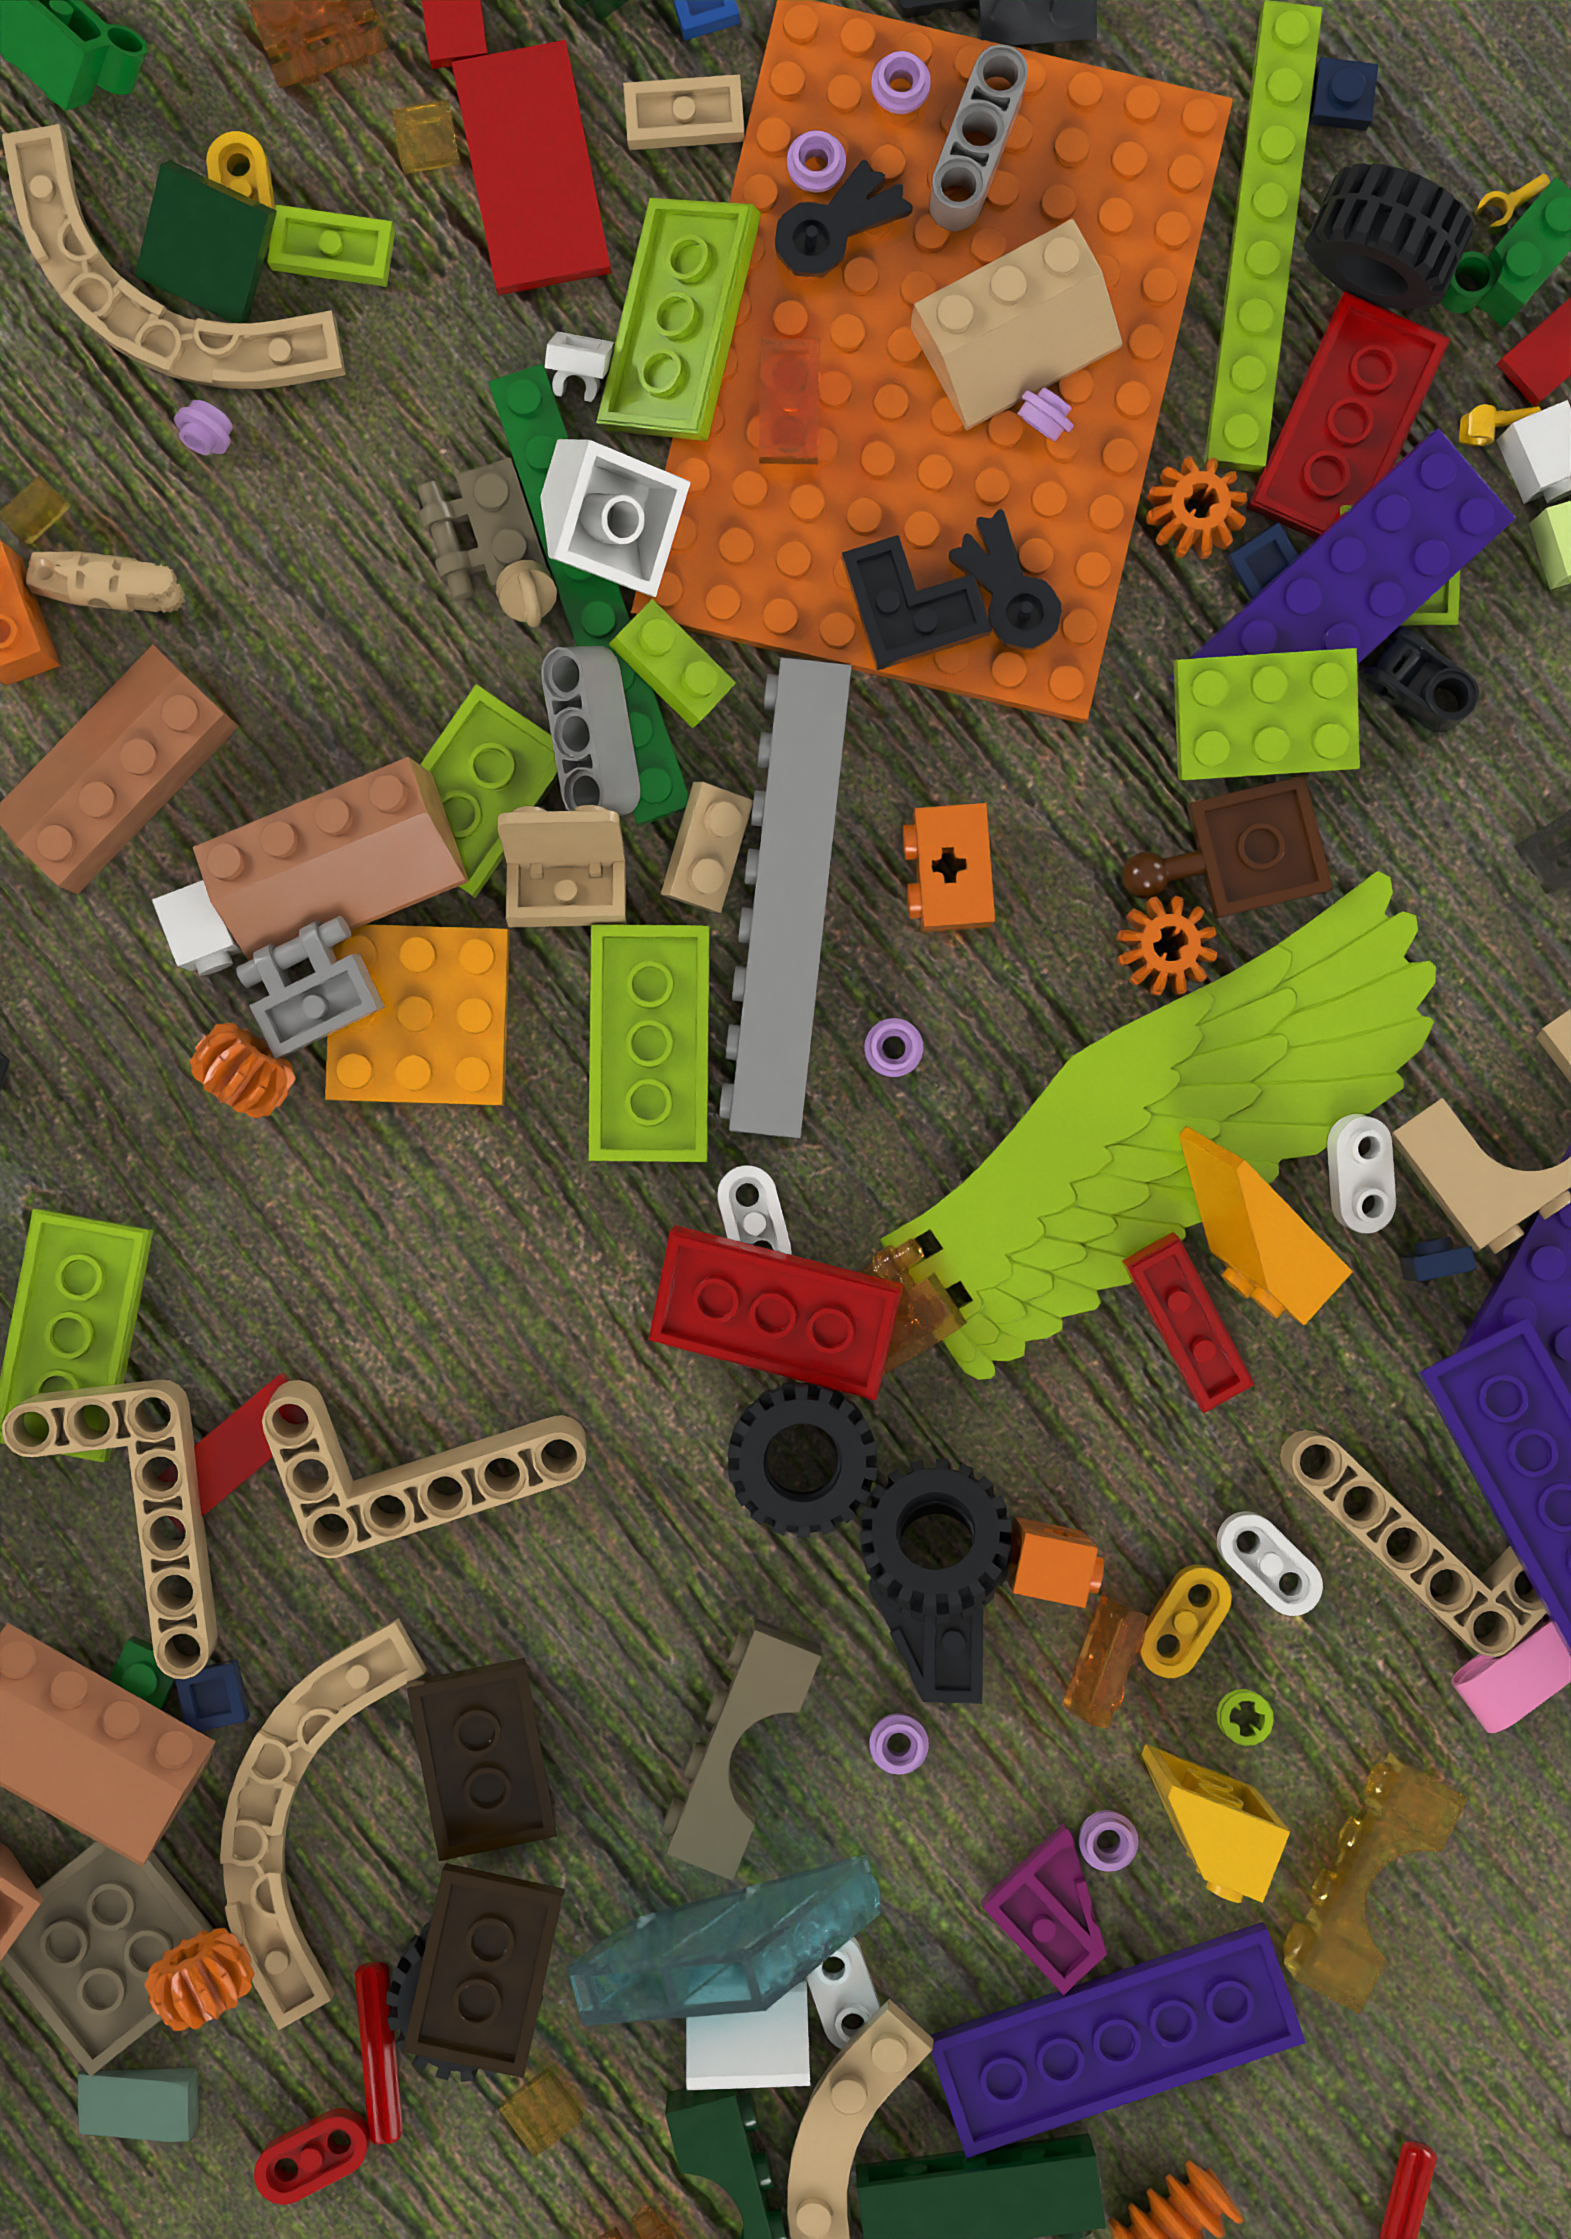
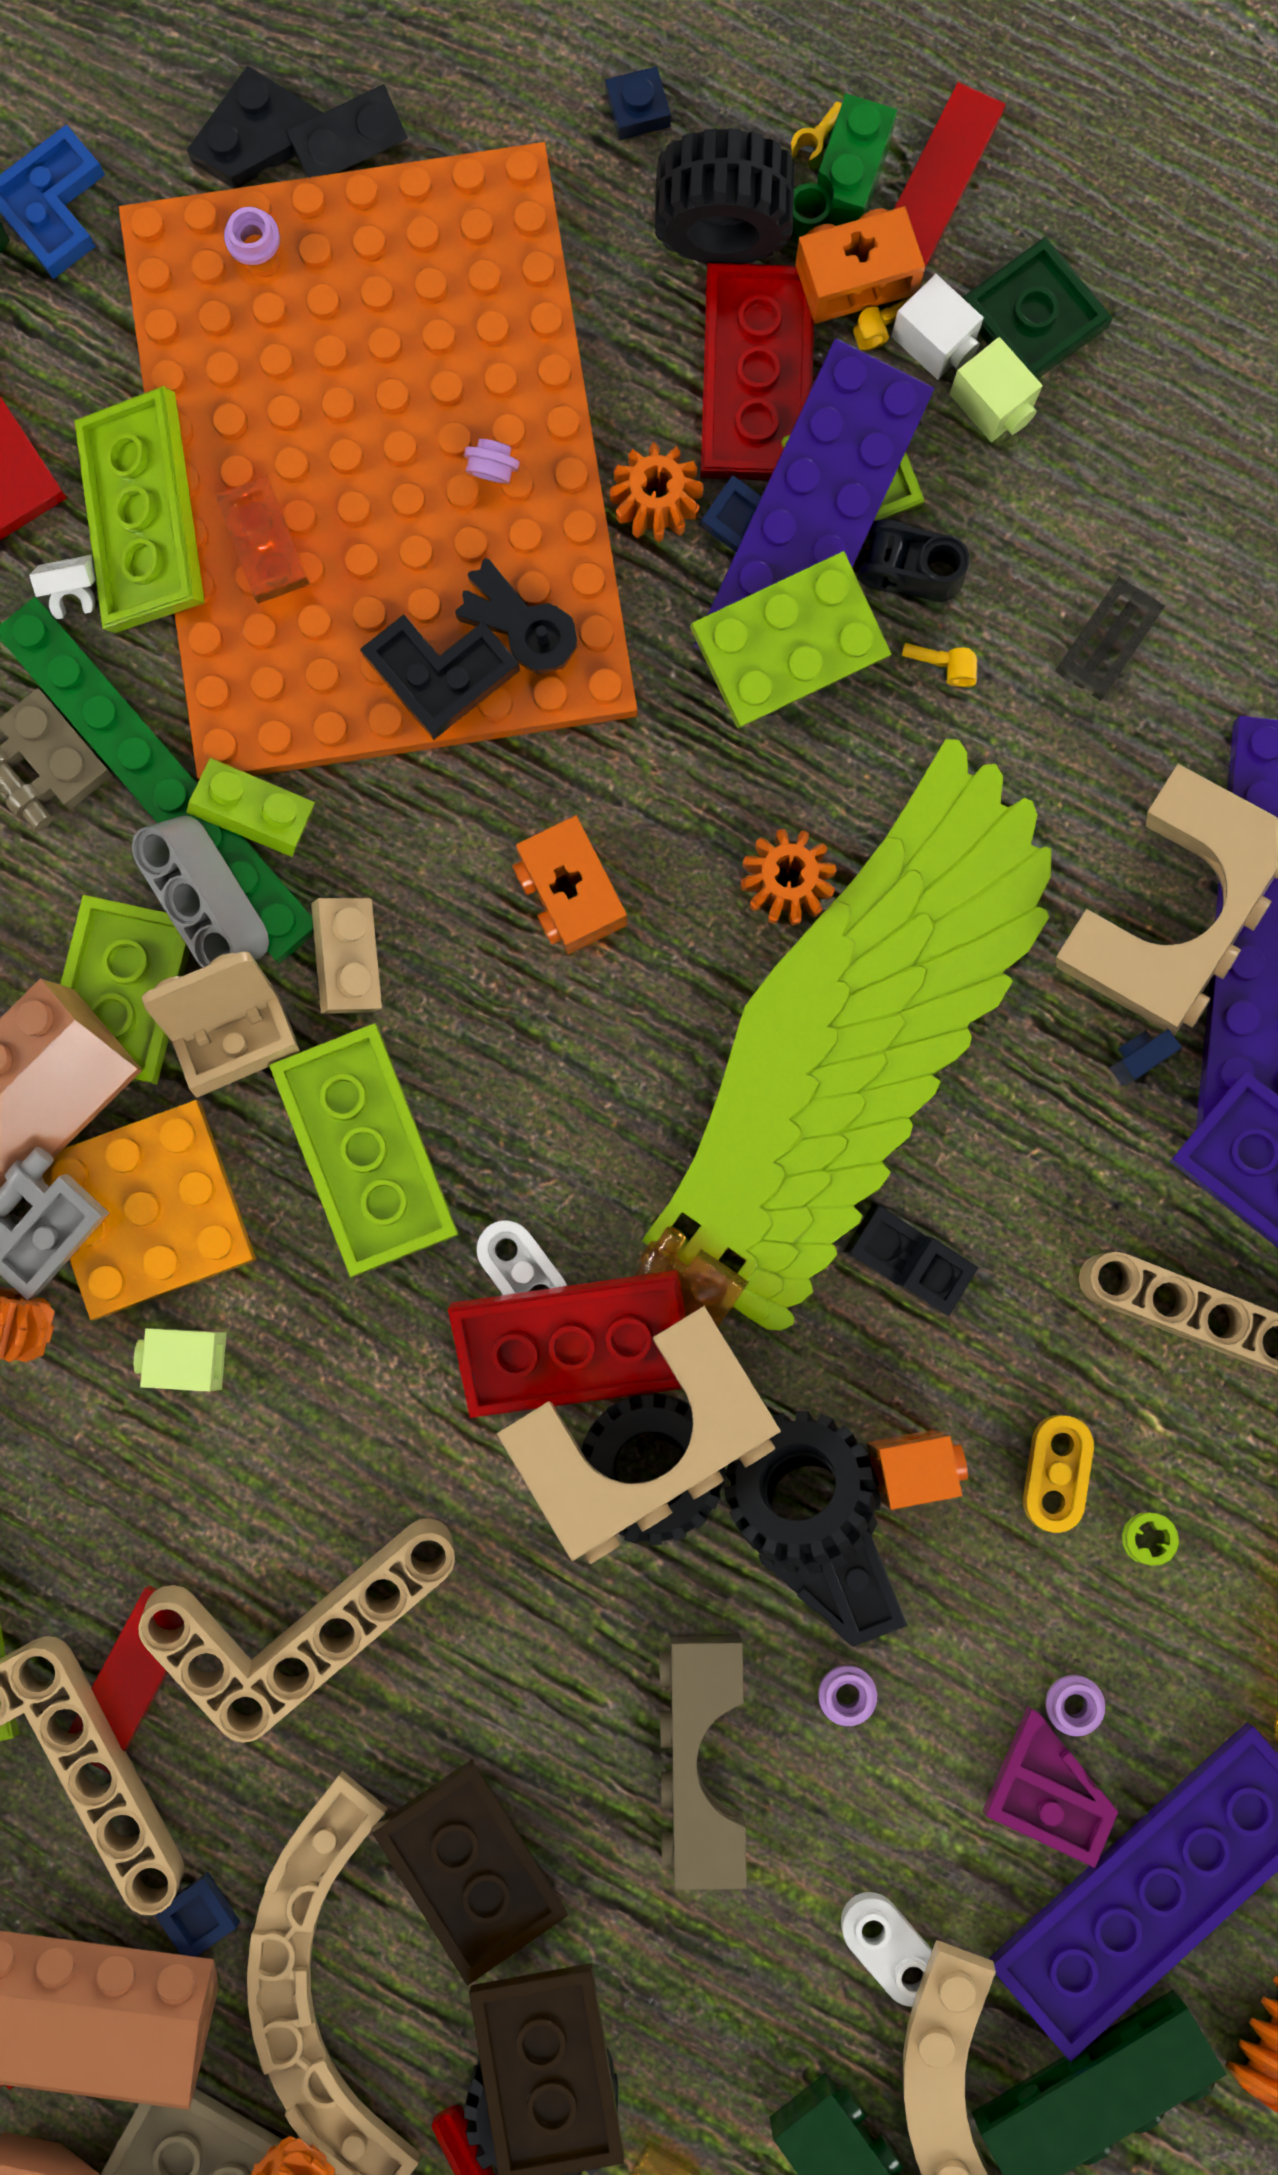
camera: 20 degrees left, 5 degrees down
green plate [109,1636,176,1711] -> none
tan tile [496,560,557,627] -> none
white slope [540,439,691,597] -> none
clear light blue slope [567,1855,882,2026] -> none
tan plate [623,74,745,150] -> none
white slope [686,1965,810,2090] -> none
light grey brick [719,657,852,1139] -> none
black piece [775,159,913,278] -> none
lavender plate [787,130,846,193] -> none
lavender plate [864,1018,923,1077] -> none
tan slope [910,219,1123,431] -> none
light grey beam [929,44,1028,231] -> none
clear orange plate [1062,1594,1148,1729] -> none
reddish brown plate [1122,775,1333,919] -> none
red tile [1122,1232,1255,1414] -> none
yellow slope [1141,1744,1290,1903] -> none
light orange slope [1179,1126,1353,1326] -> none
lime plate [1204,0,1323,473] -> none
white plate [1217,1511,1323,1616] -> none
white plate [1327,1114,1396,1233] -> none
none -> yellowish green brick [134,1328,227,1392]
none -> tan arch [497,1306,781,1564]
none -> orange brick [795,206,925,324]
none -> black slope [843,1204,979,1316]
none -> yellow hand [902,643,977,687]

